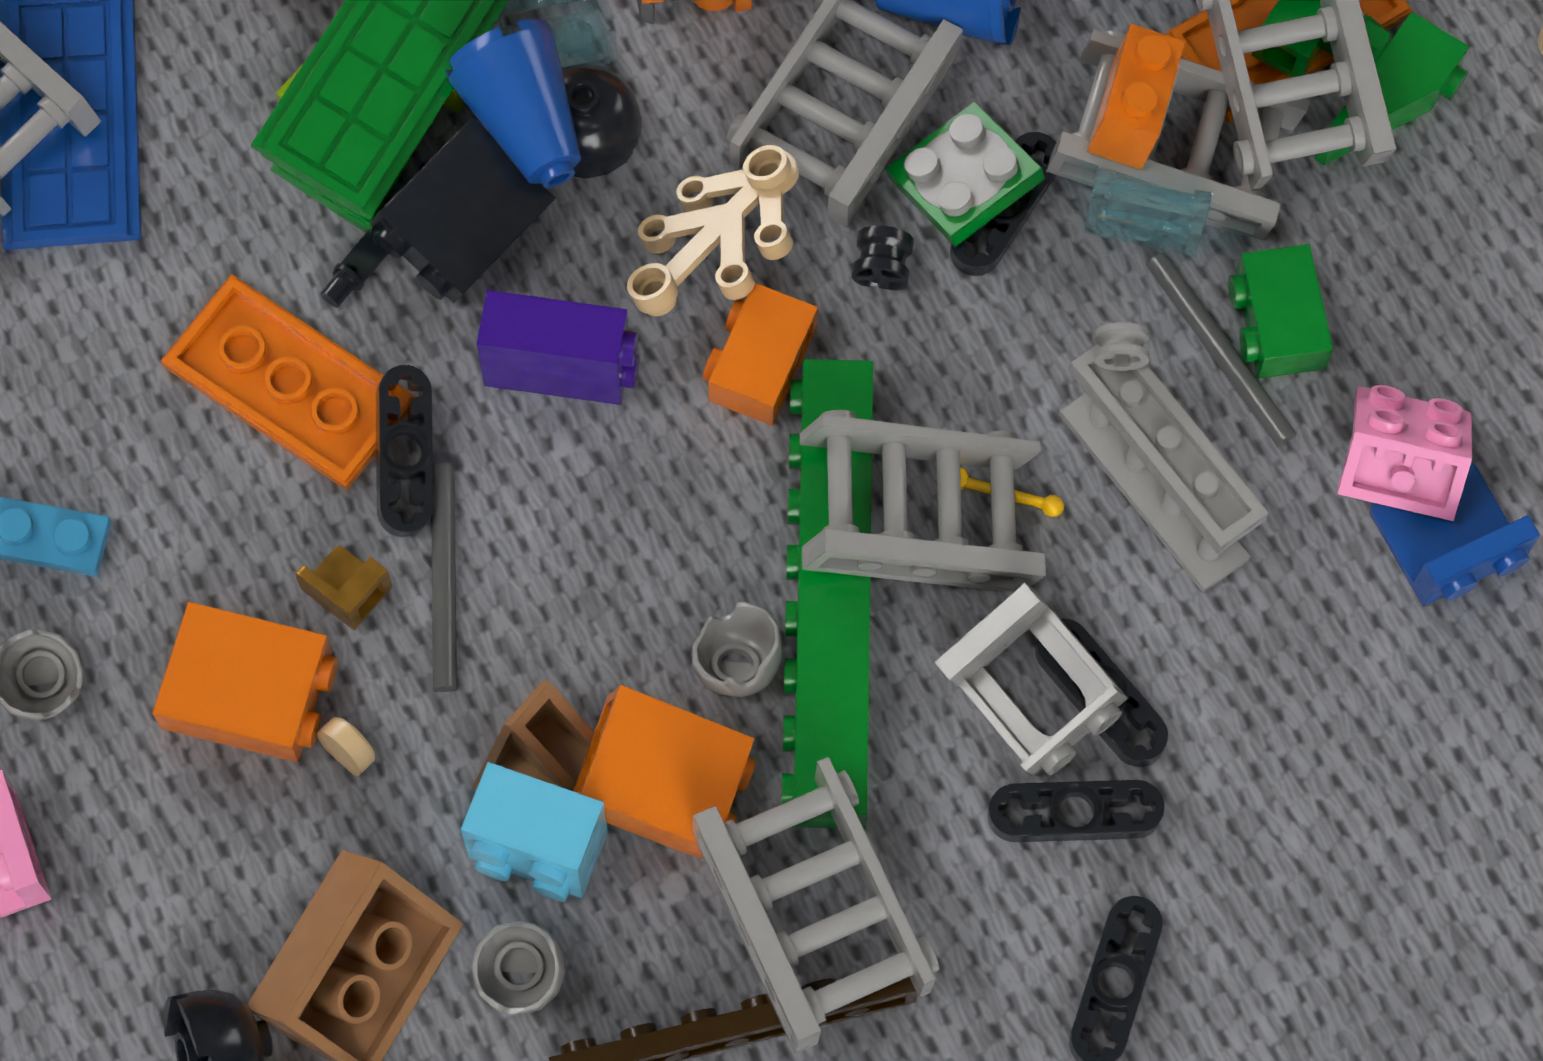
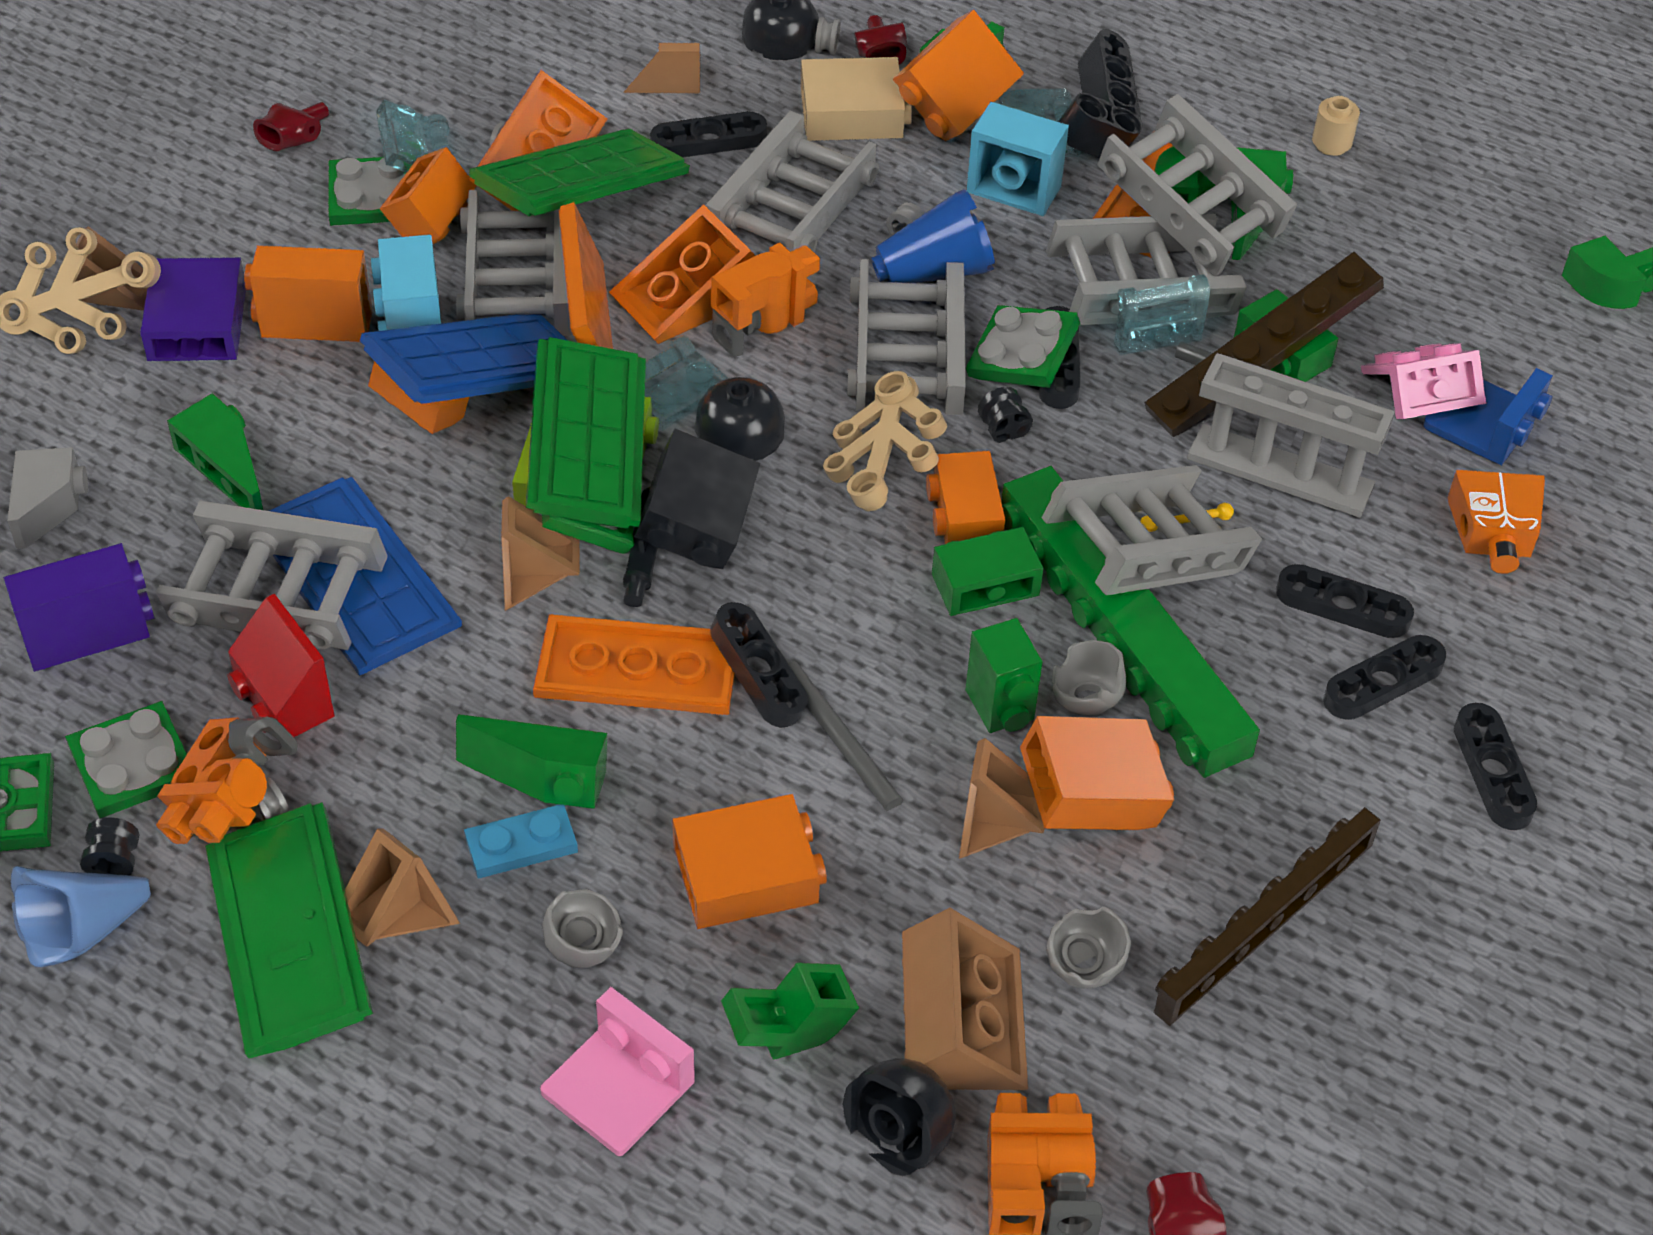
camera: 30 degrees left, 20 degrees down
pearl gold panel [295,546,393,631] -> none
tan tile [317,717,375,776] -> none
blue cone [445,19,581,188] -> none
medium azure brick [461,762,608,902] -> none
dark purple brick [476,290,639,405] -> none
light grey fence [692,757,939,1054] -> none
light grey panel [935,583,1128,777] -> none
orange brick [1087,23,1185,170] -> none
light grey bush [1095,322,1149,371] -> none
none -> green slope [456,714,607,809]
none -> medium nougat slope [501,496,580,611]
none -> green brick [721,963,859,1059]
none -> green brick [932,527,1043,616]
none -> green brick [965,618,1043,734]
none -> dark brown plate [1144,251,1384,437]
none -> orange torso [1448,470,1545,574]

